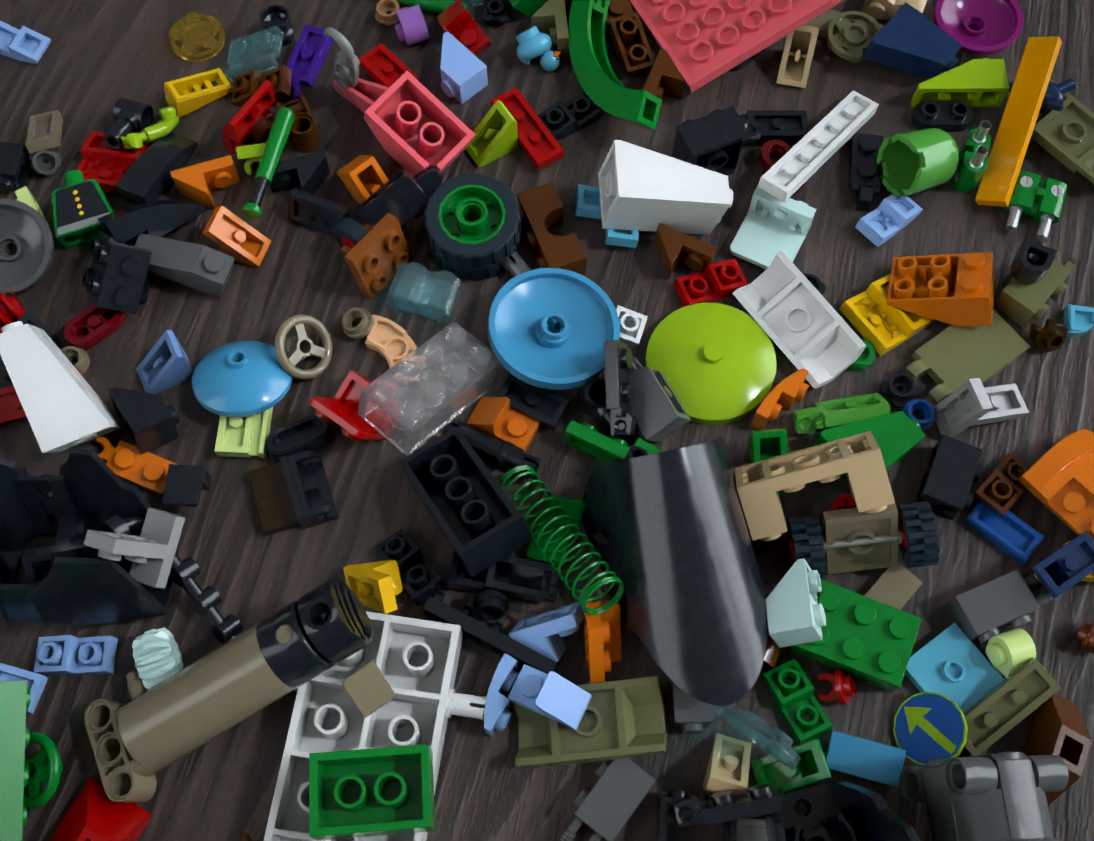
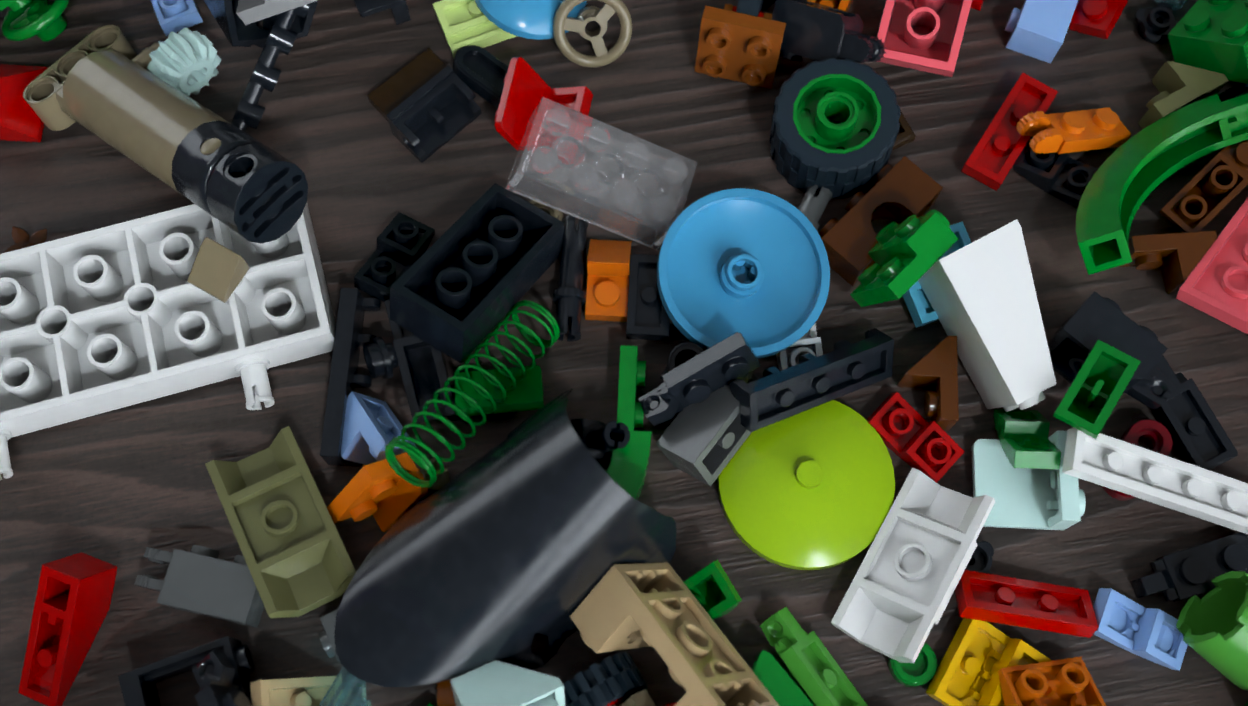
camera: 65 degrees right, 5 degrees up
green brick [309,744,436,840] -> none
dark tan plate [342,307,374,339] -> none
yellow slope [343,560,403,614] -> none
light nougat tile [365,314,423,388] -> none
clear light blue brick [387,262,462,323] -> none
lime slope [466,100,518,167] -> none
light blue slope [484,653,519,737] -> none
light blue slope [508,664,592,730] -> none
medium azure animal [516,26,561,72] -> none
orange slope [751,368,809,430] -> none
none -> black hinge [730,328,894,432]
none -> green plate [850,209,958,307]
none -> red plate [955,570,1098,638]
none -> green slope [993,409,1061,469]
none -> orange hinge [1016,107,1131,154]
none -> green slope [1053,339,1141,439]

